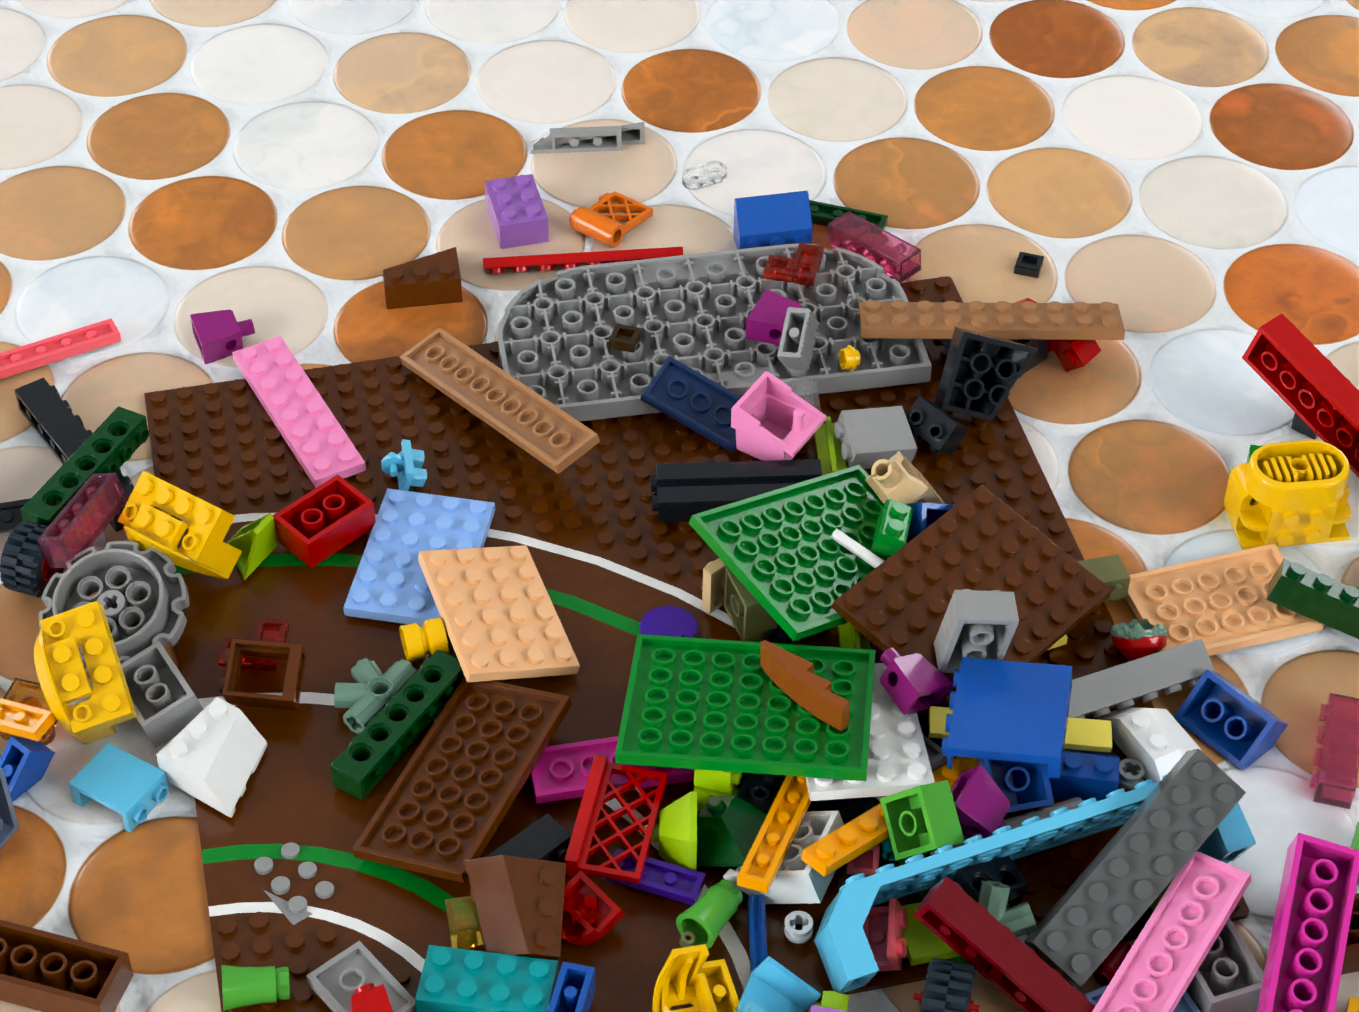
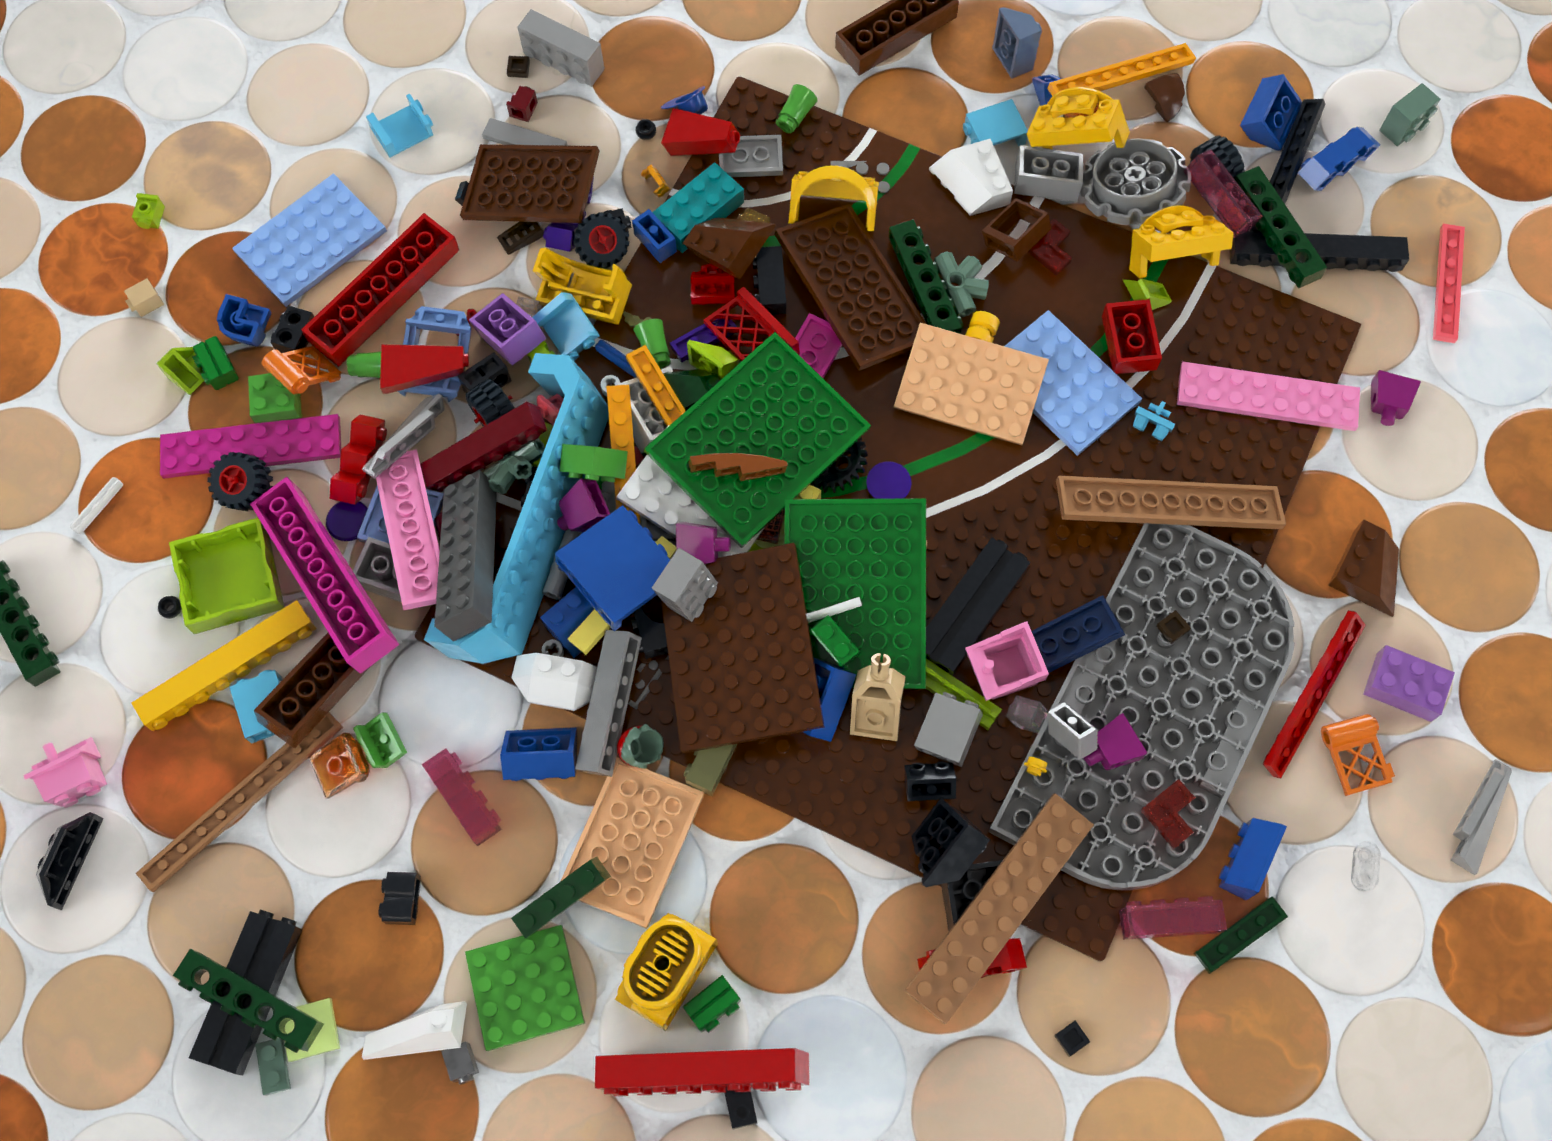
camera: 130 degrees right, 25 degrees up
none -> yellow piece [788,165,879,231]

